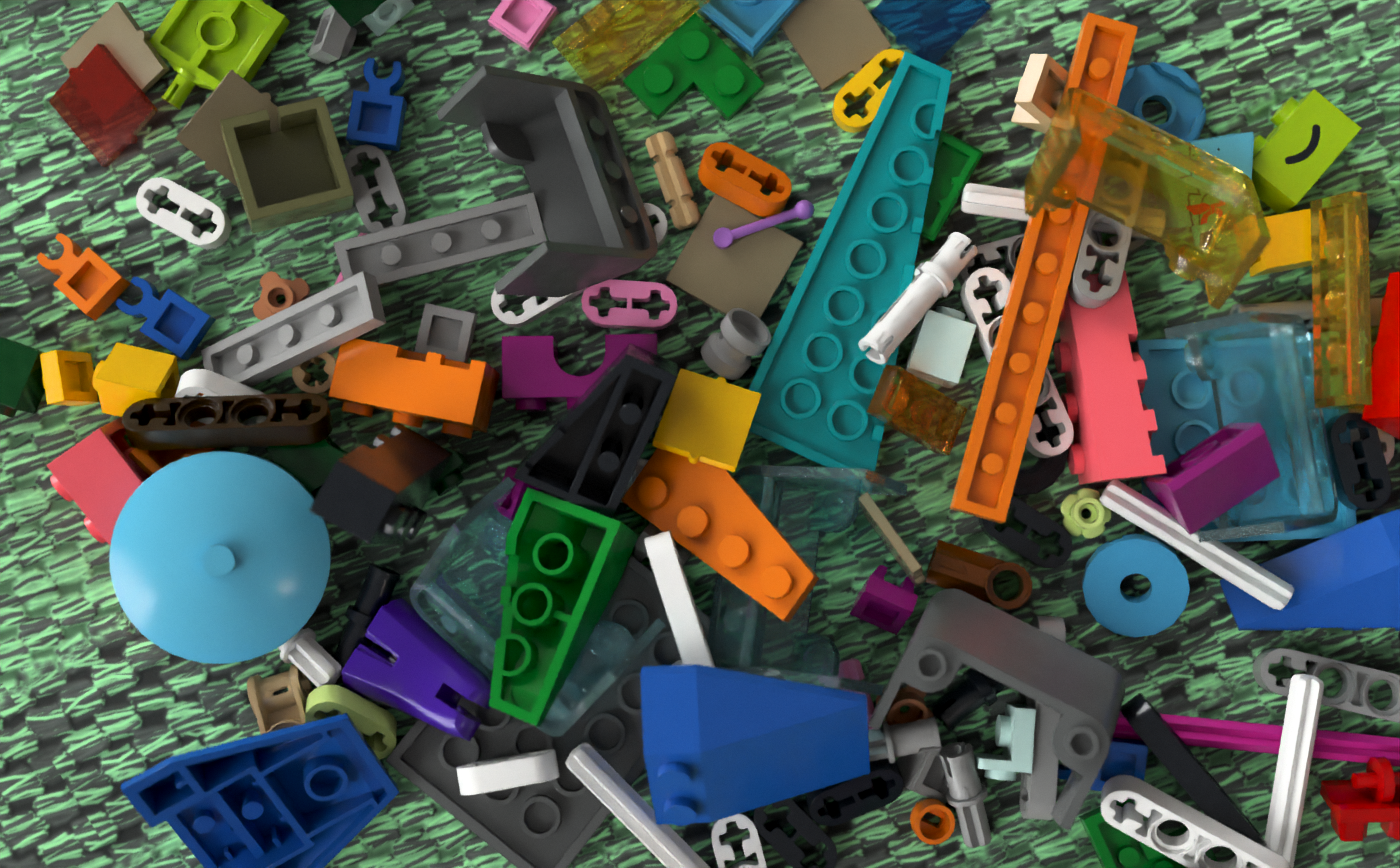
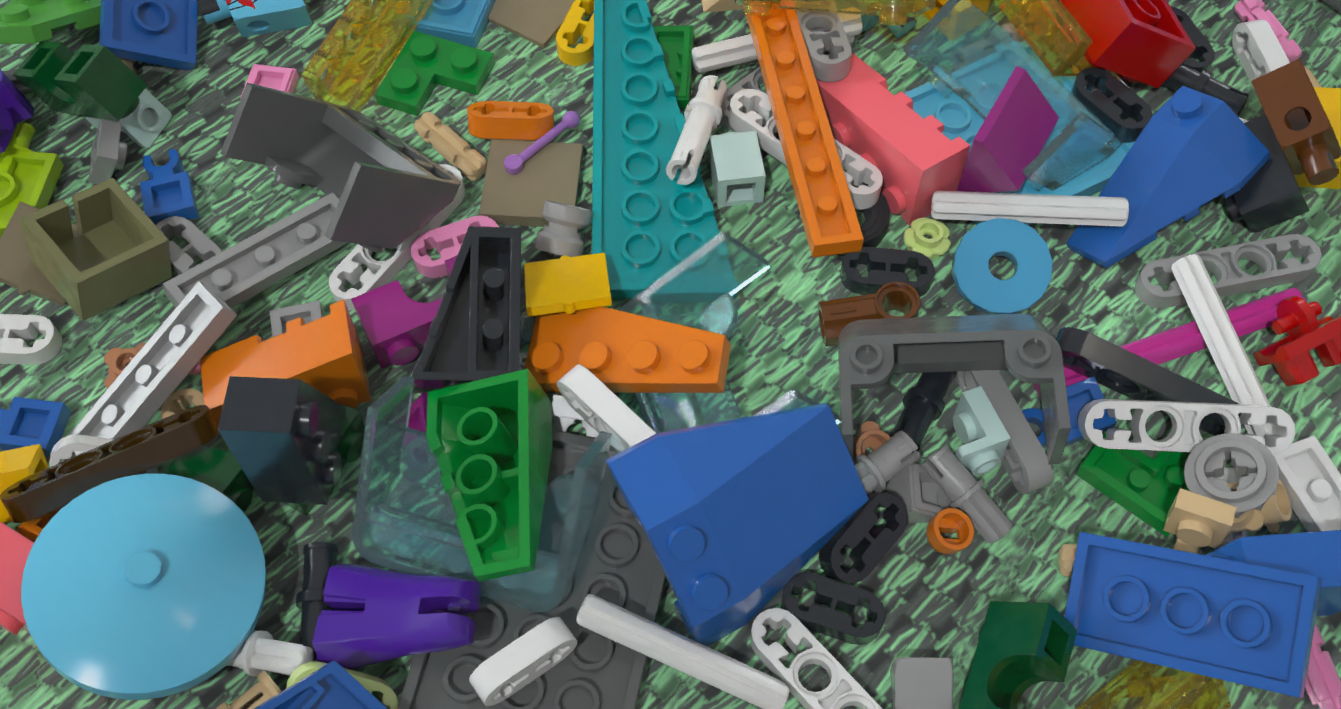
camera: 30 degrees left, 25 degrees down
magenta tile [850,565,918,635] -> none
dark tan piece [859,492,926,588] -> none
clear orange plate [867,365,968,455] -> none

